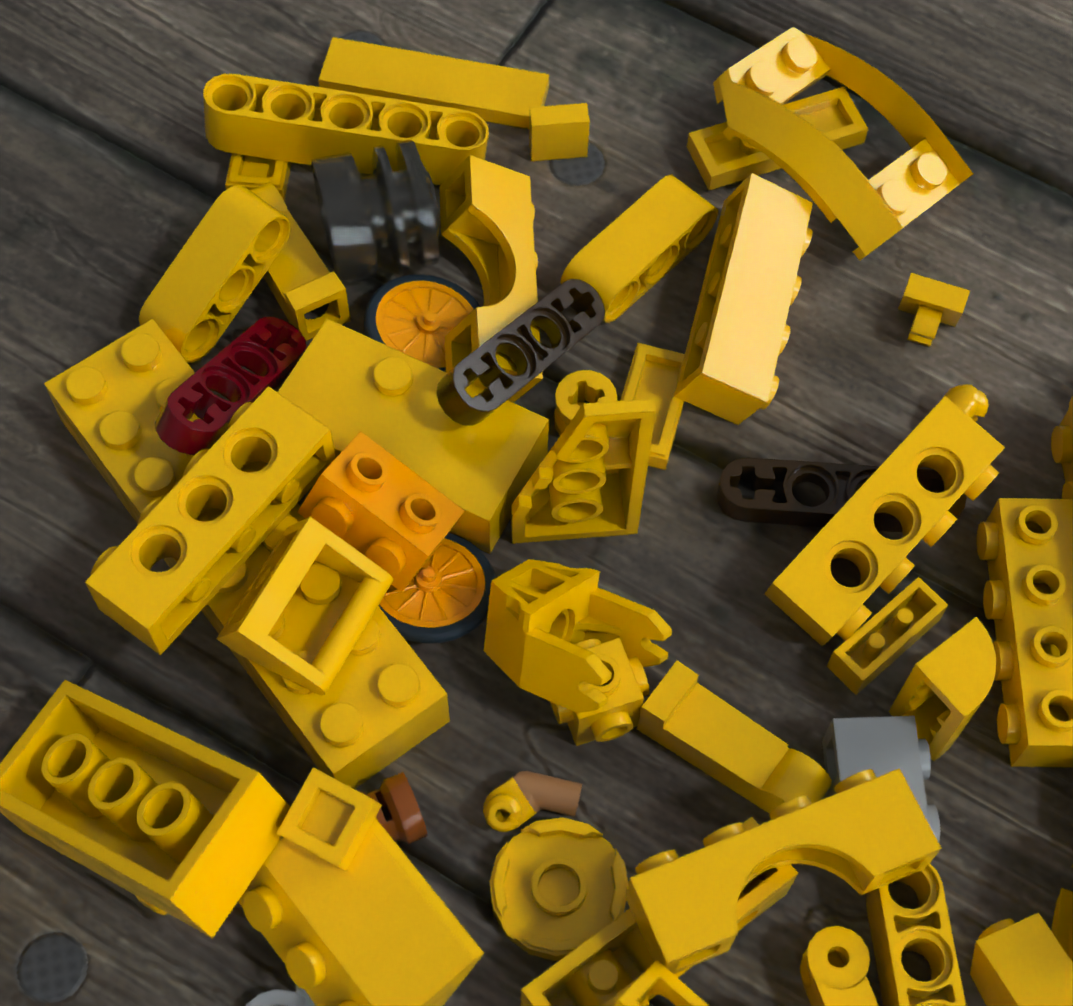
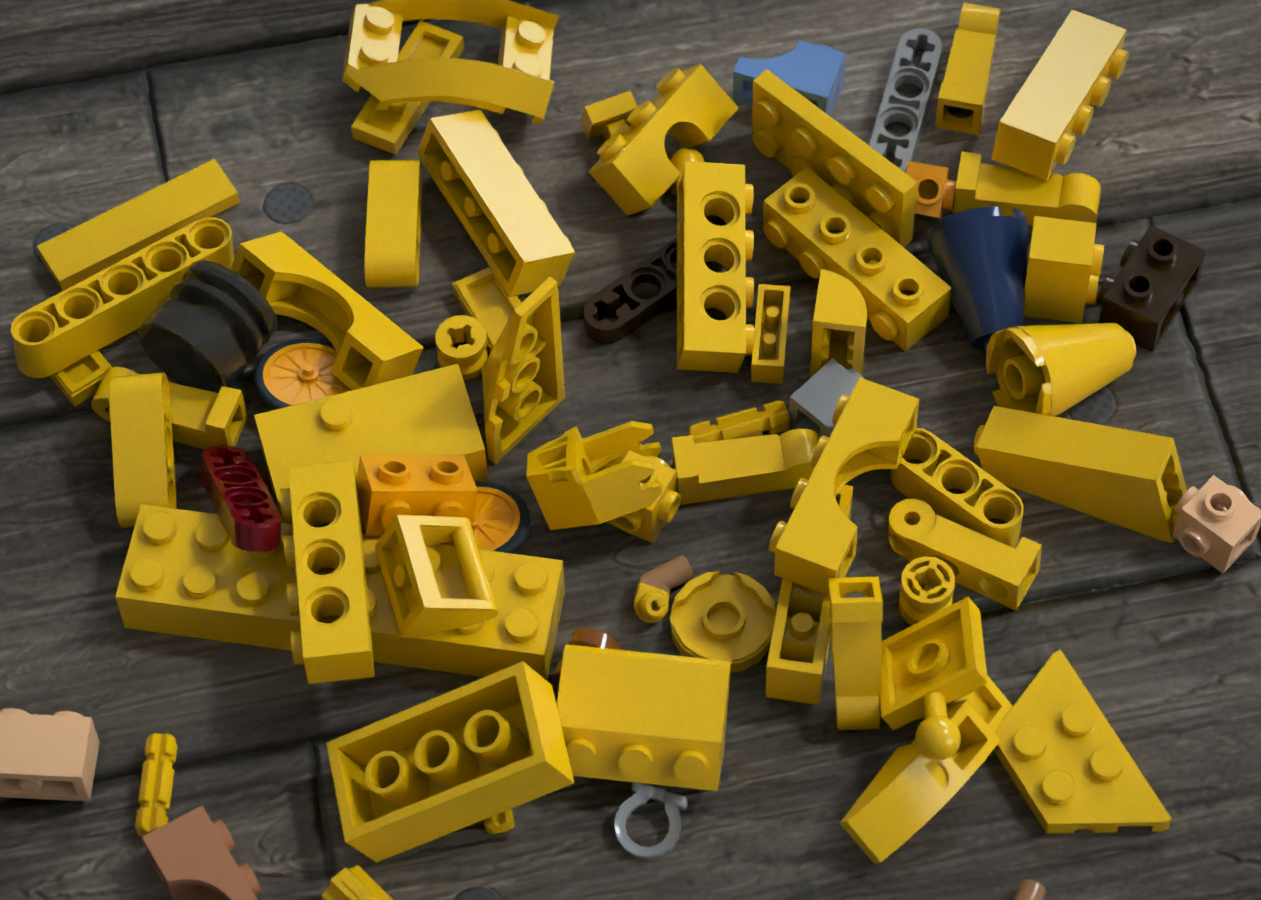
camera: 40 degrees left, 5 degrees down
yellow tile [277,768,382,871] -> none
dark brown beam [437,279,605,426] -> none
yellow tile [529,103,590,161] -> none
none -> yellow arch [589,64,739,216]
none -> yellow axle [688,400,790,443]

